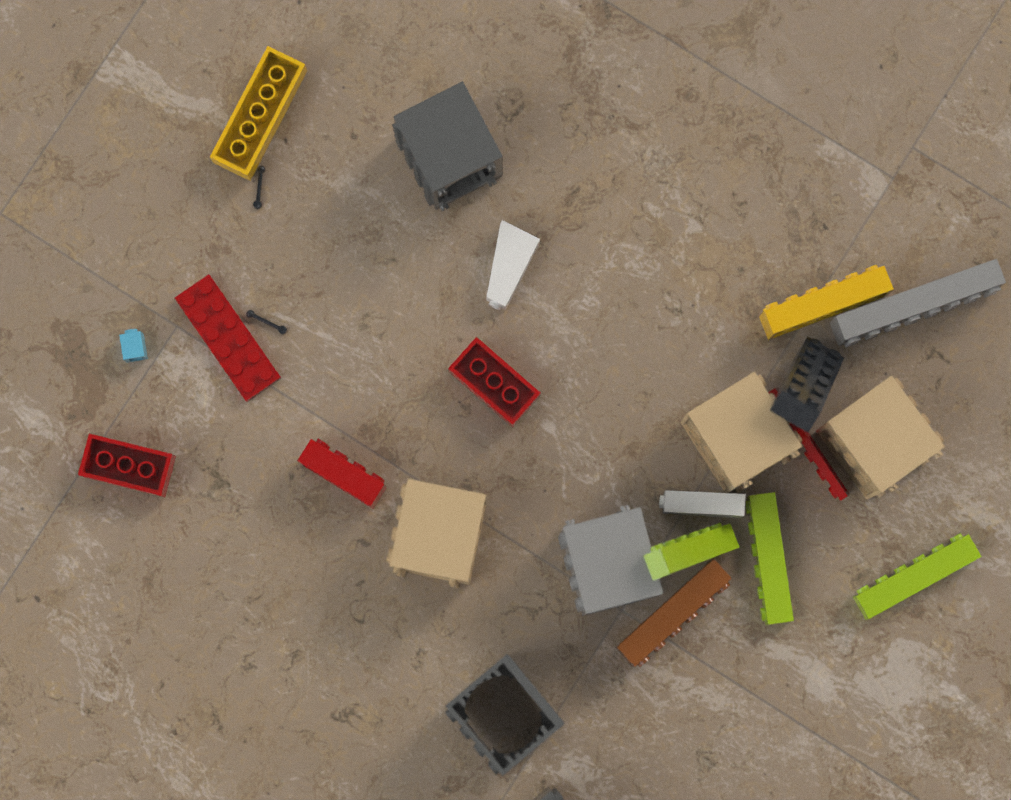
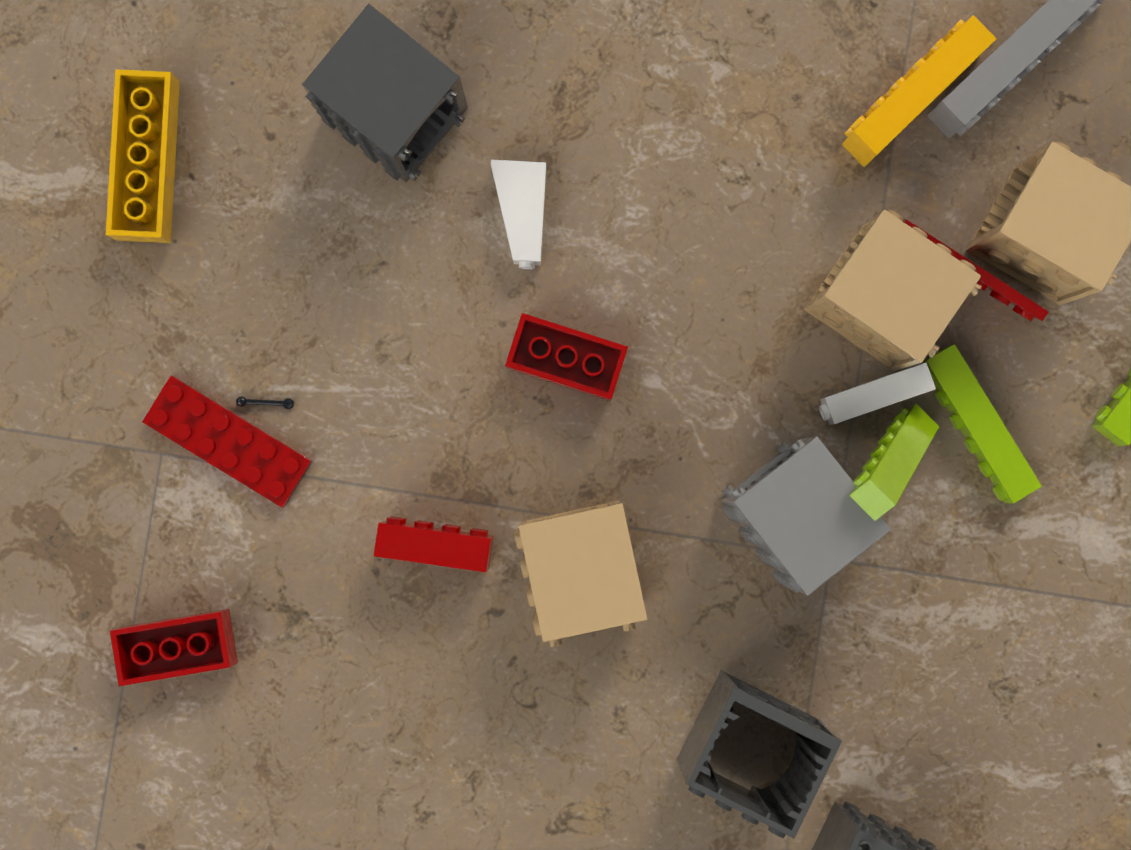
camera: 25 degrees left, 5 degrees up
medium azure brick [119,329,148,363] -> none
black hinge [253,166,265,209] -> none
dark orange brick [615,559,732,667] -> none
black brick [770,336,845,432] -> none

